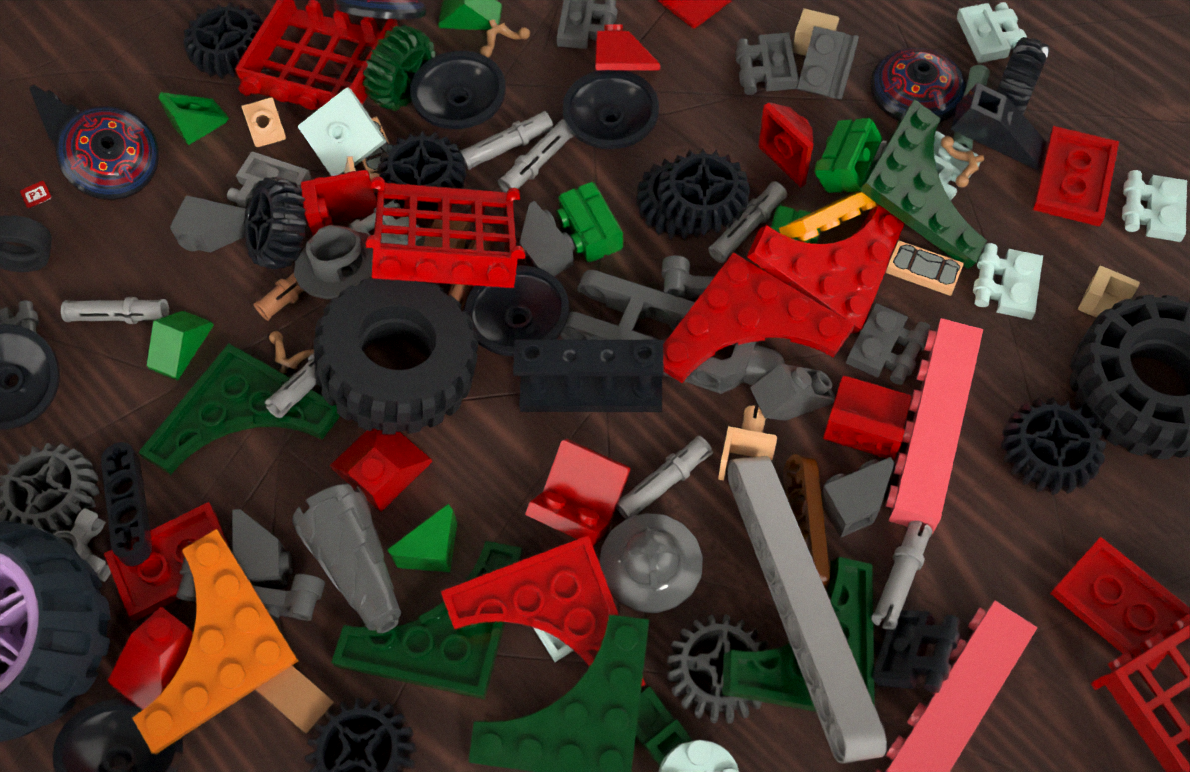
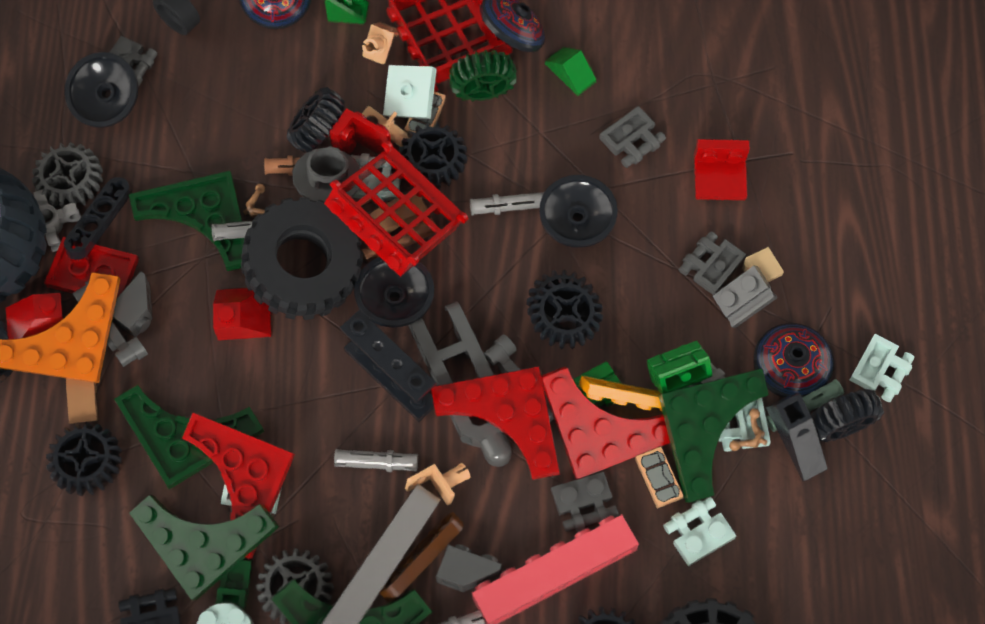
camera: 40 degrees right, 5 degrees up
light grey pin [61,297,169,324] -> none
green slope [147,311,214,380] -> none
dark grey slope [170,195,247,253] -> none
light grey plate [227,152,311,209] -> none
dark grey cone [292,484,401,633] -> none
green slope [387,504,457,572] -> none
black dish [410,51,506,129] -> none
light grey pin [459,111,553,170] -> none
medium nougat piece [480,19,530,57] -> none
dark grey slope [520,201,575,276] -> none
bracket [525,439,630,546] -> none
green brick [556,182,623,263] -> none
red slope [596,24,660,70] -> none
dark grey helmet [600,513,703,613] -> none
light grey pin [708,181,787,263] -> none
dark grey slope [750,363,836,421] -> none
red slope [758,102,813,187] -> none
red bracket [823,376,912,461] -> none
red plate [1033,126,1119,227] -> none
tan panel [1077,265,1140,318] -> none
light aqua plate [1122,170,1187,242] -> none

